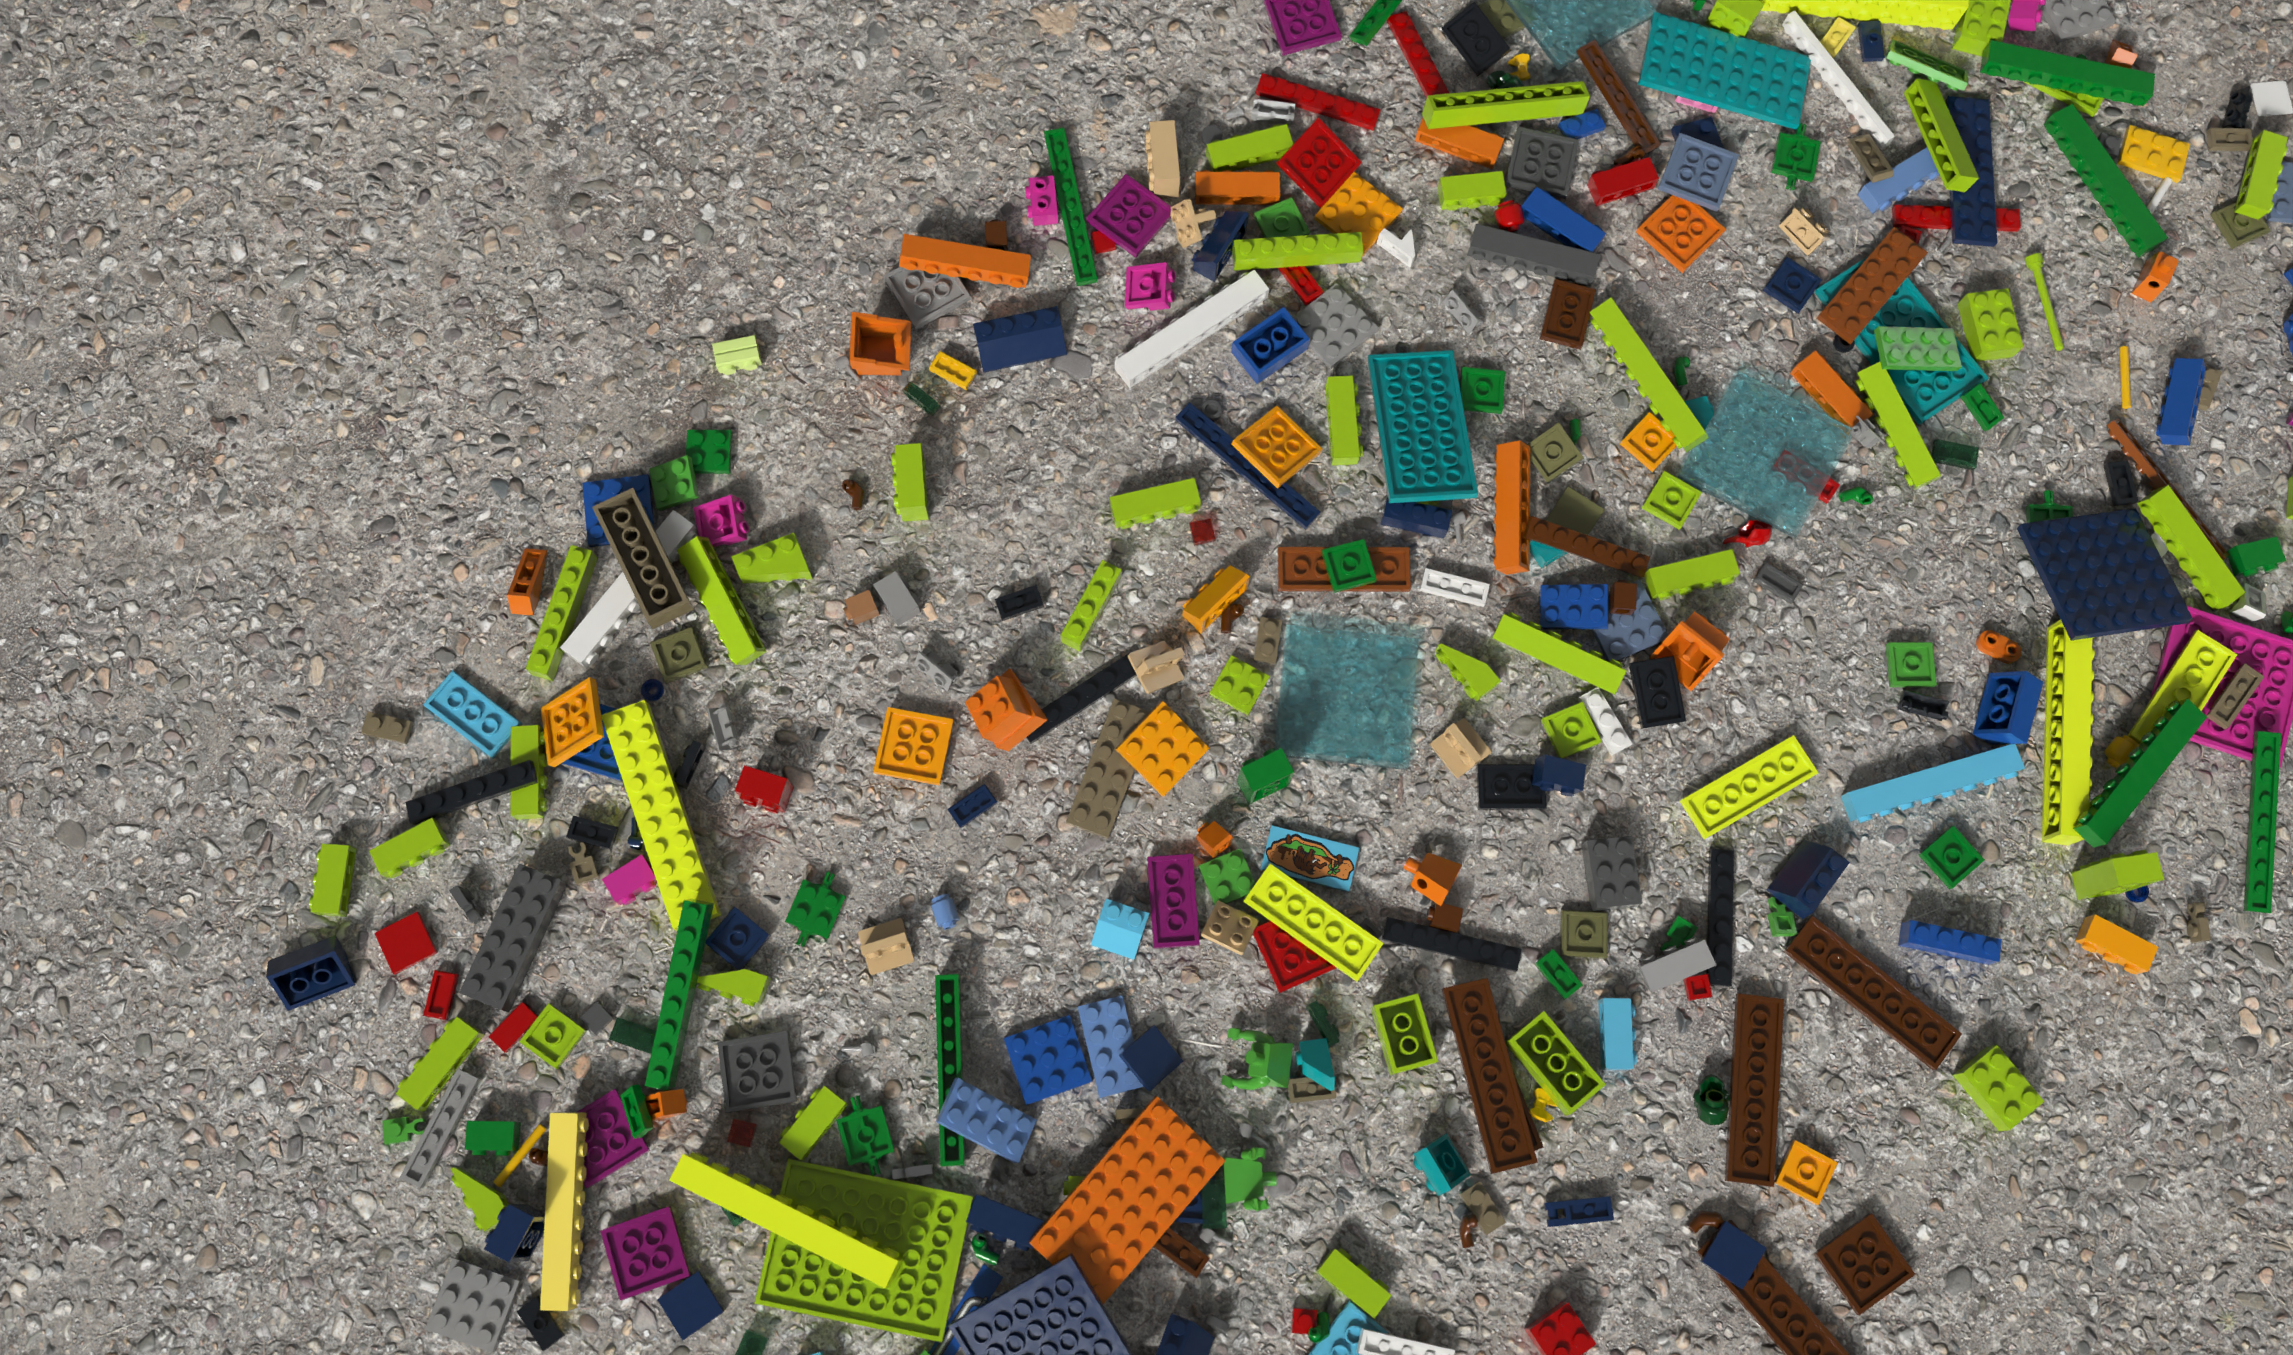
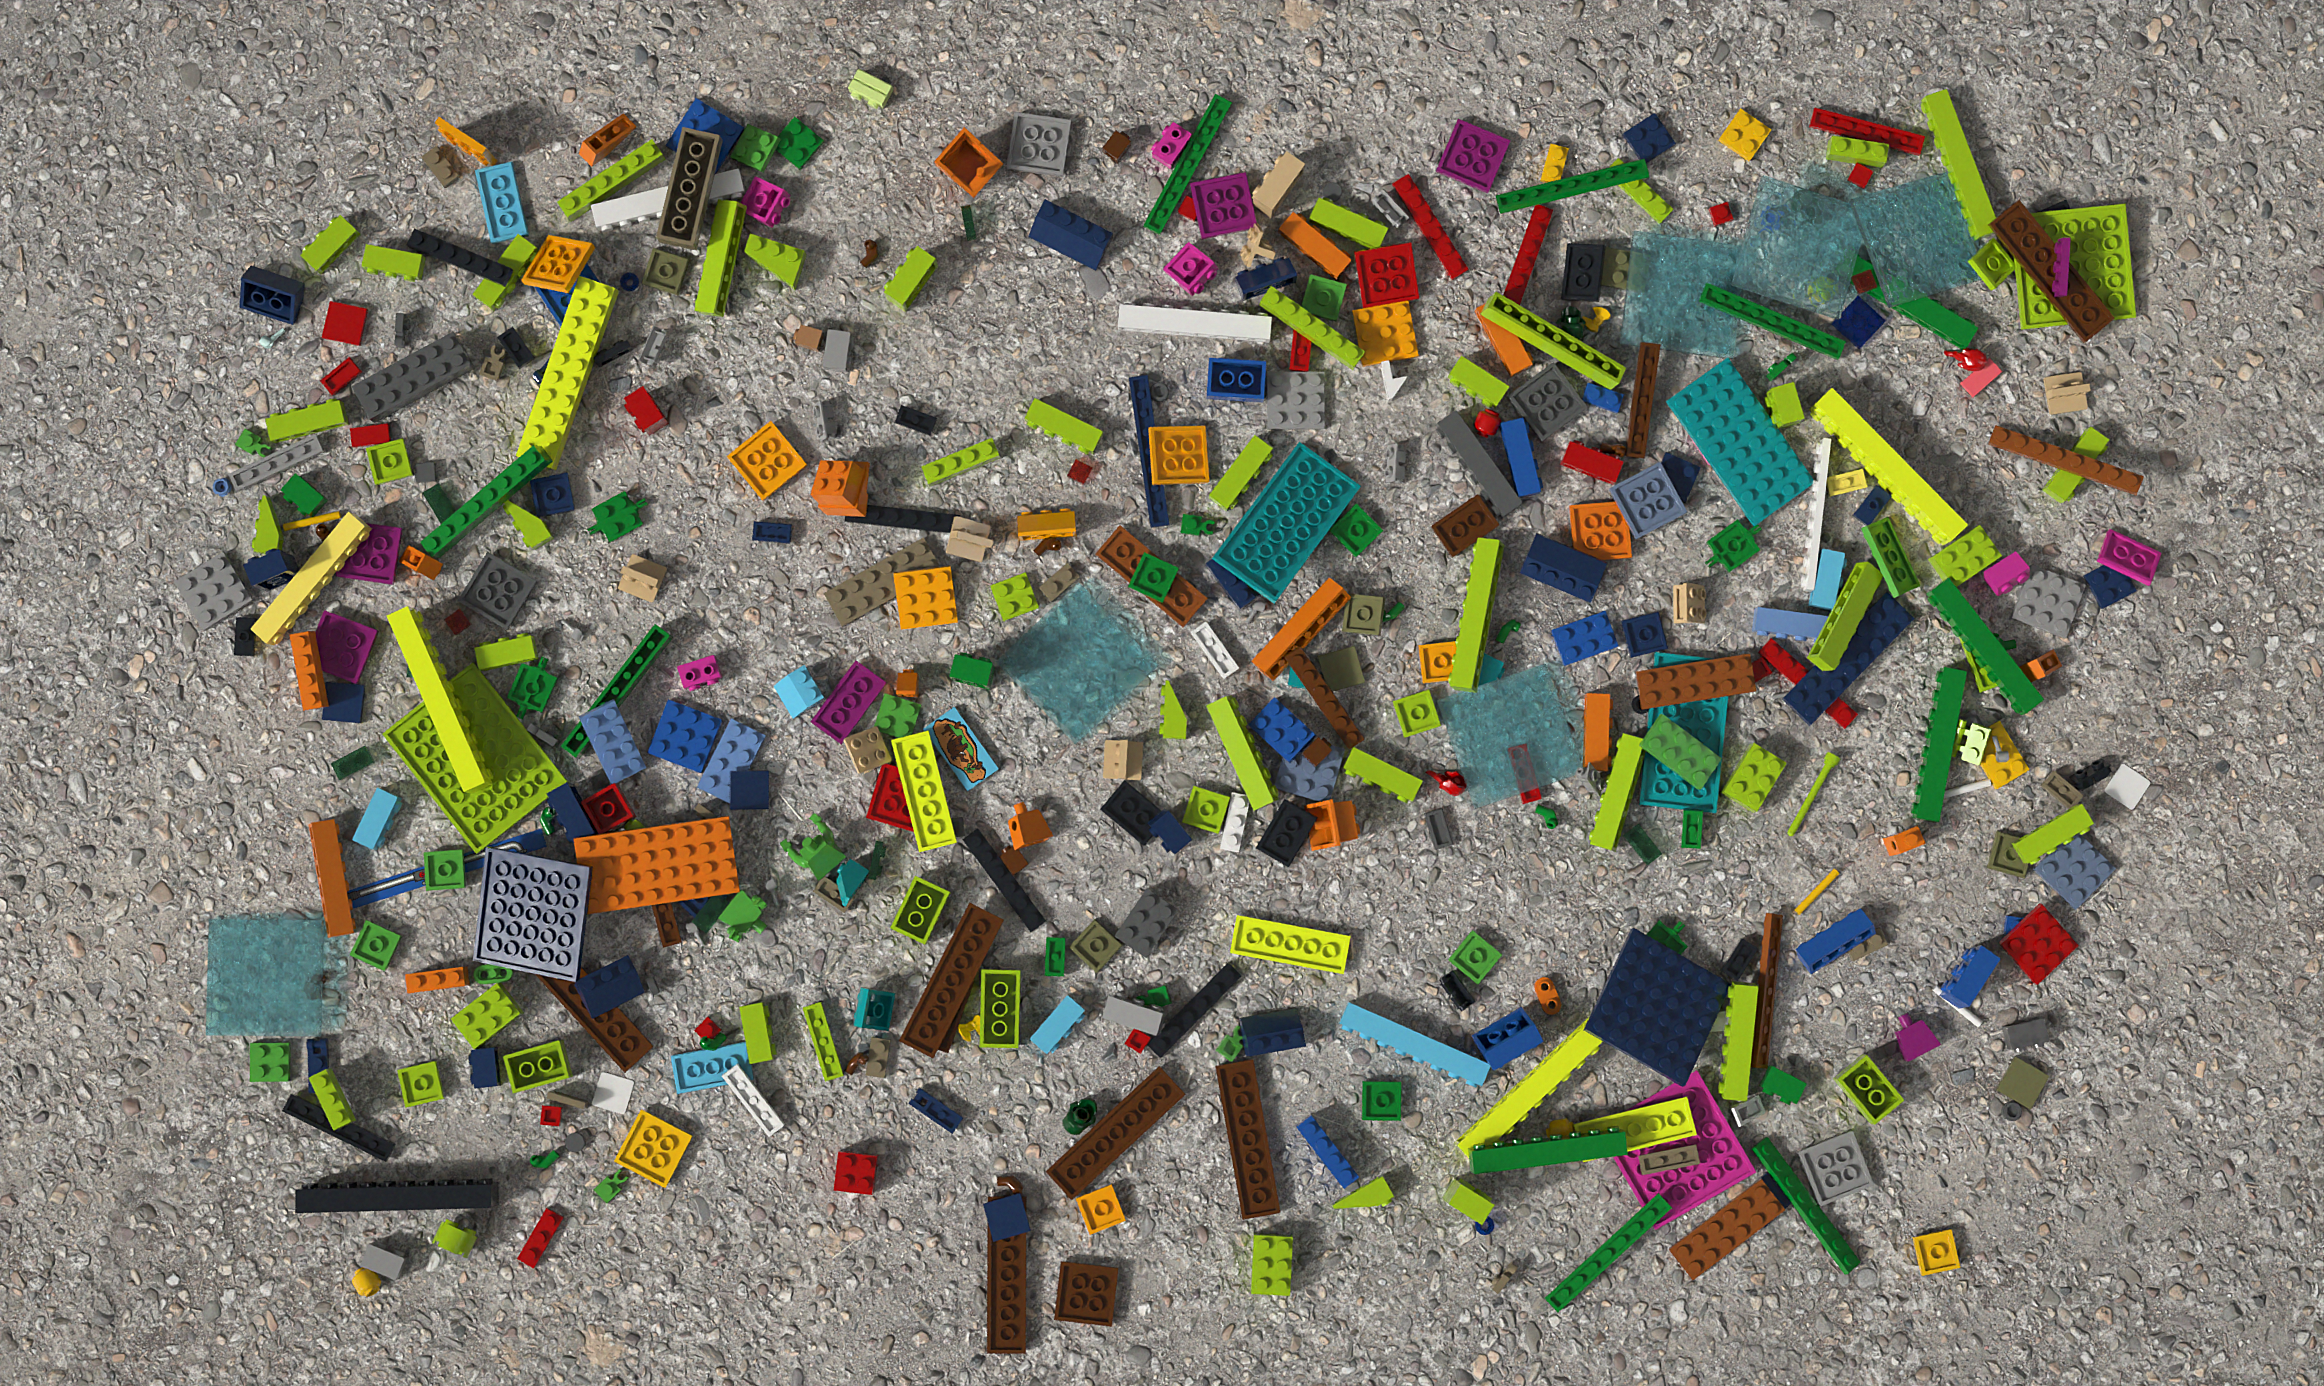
camera: 45 degrees right, 10 degrees up
dark pink brick [602,854,657,905] -> none
green plate [620,1084,653,1139] -> none
orange brick [899,234,1031,288] -> none
yellow plate [929,351,977,390] -> none
medium blue brick [931,894,960,930] -> none
dark tan plate [1848,133,1893,183] -> none
light orange brick [2075,914,2158,974] -> none
none -> medium blue plate [213,478,232,497]
none -> light aqua hand [259,328,286,349]
none -> orange brick [289,631,329,711]
none -> light orange plate [435,117,498,166]
none -> red brick [581,783,637,834]
none -> dark pink brick [677,655,723,692]
none -> lime plate [803,1002,844,1082]
none -> green plate [1180,514,1215,536]
none -> lime slope [1332,1175,1394,1209]
none -> dark blue slope [1520,533,1607,603]
none -> blue plate [1551,611,1619,666]
none -> medium azure brick [1808,549,1847,611]
none -> plate [1952,719,1992,766]
none -> light grey hand [1992,736,2009,762]

